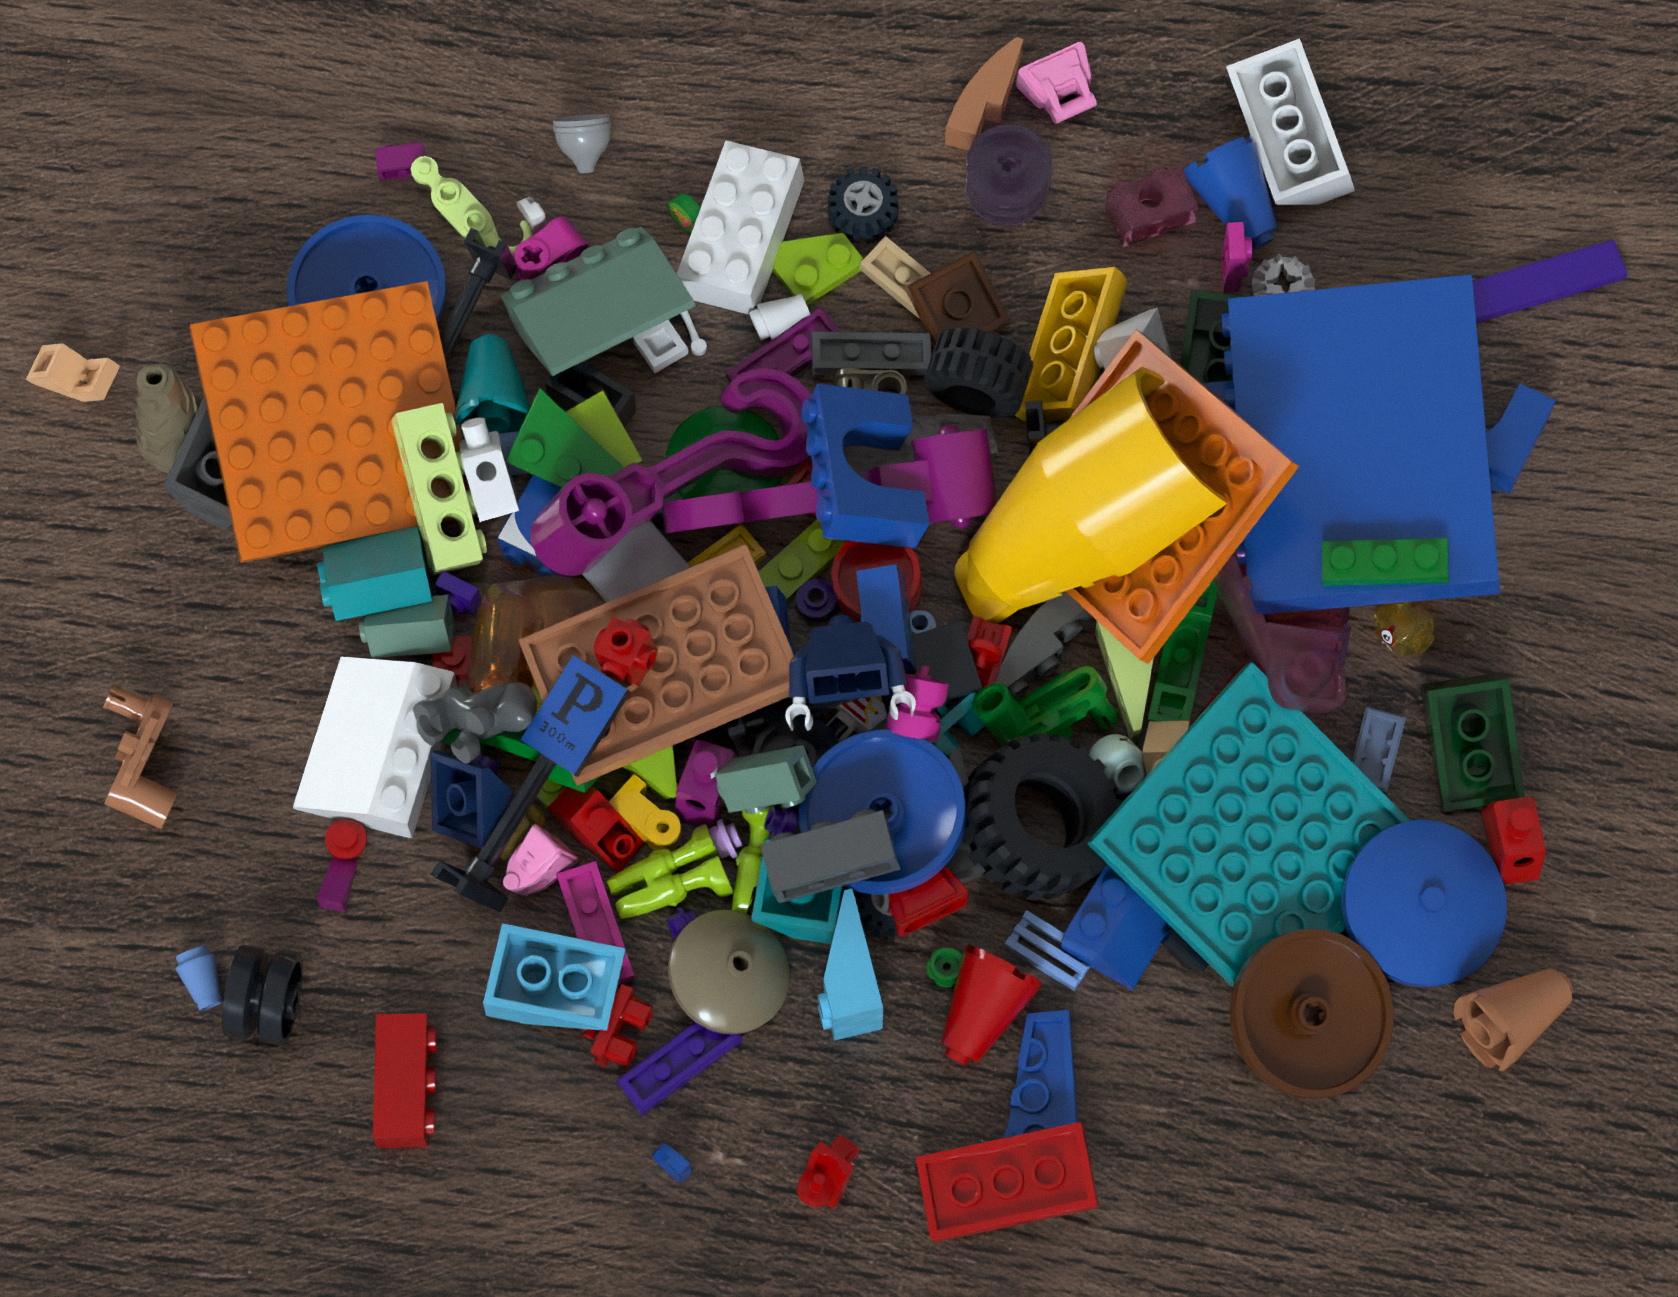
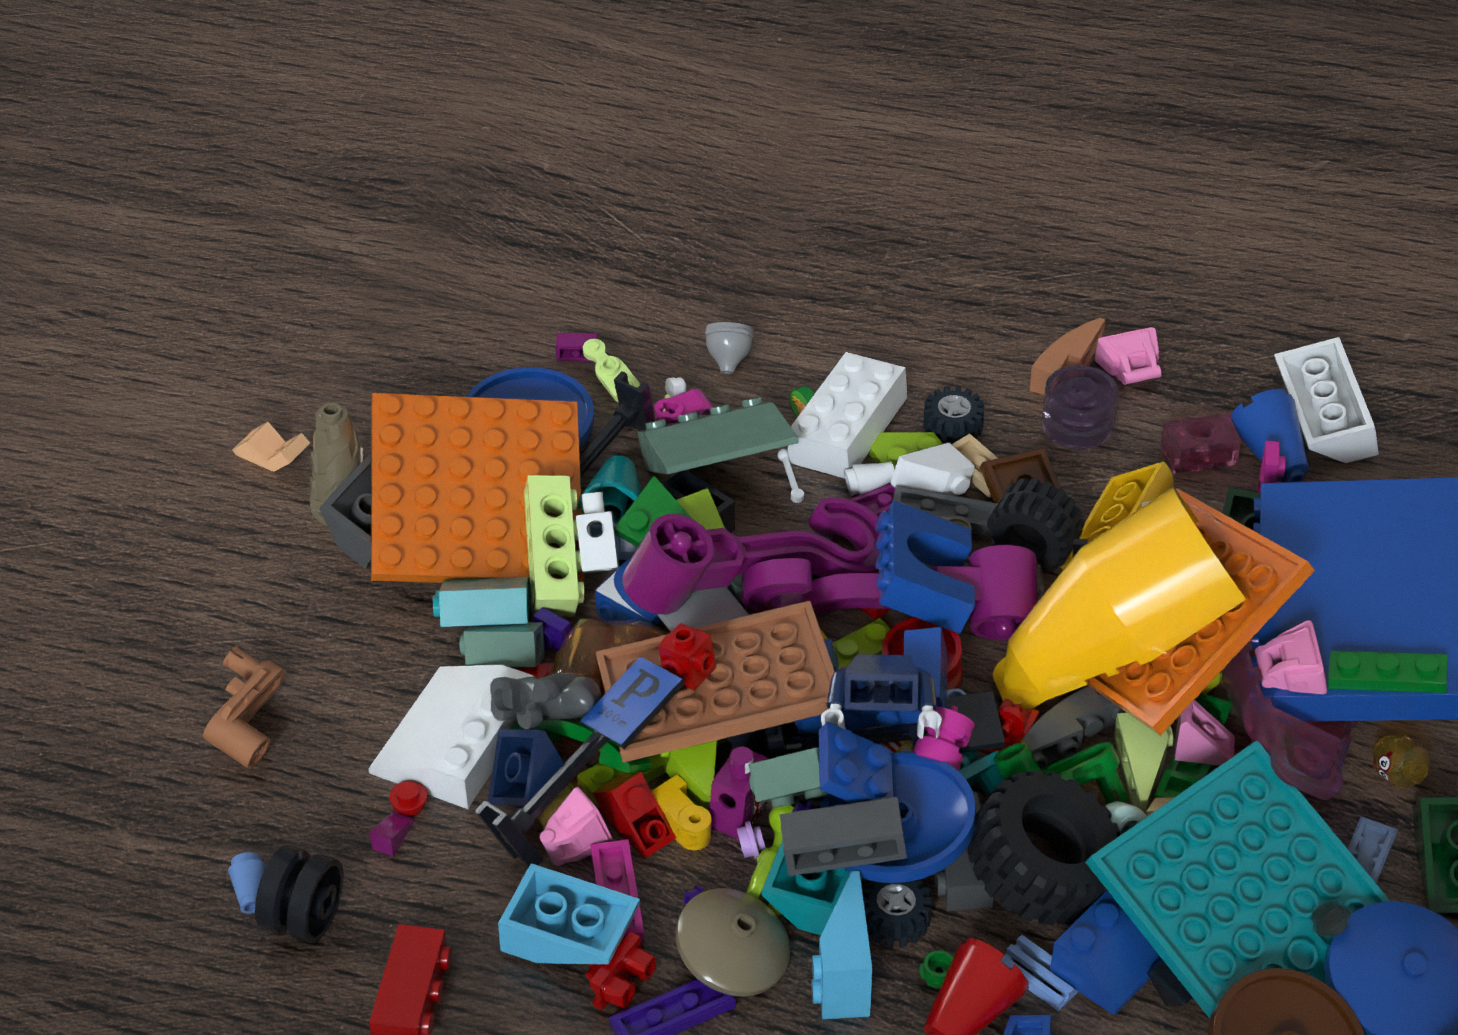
camera: 10 degrees right, 25 degrees down
lime piece [606,824,733,919] -> none
white plate [633,320,688,374] -> none
red piece [888,866,969,937] -> none
none -> blue plate [819,721,893,803]
none -> white slope [890,443,975,496]
none -> bright pink slope [1174,700,1235,766]
none -> bright pink piece [1255,620,1327,694]
none -> clear smoke plate [1311,900,1350,937]

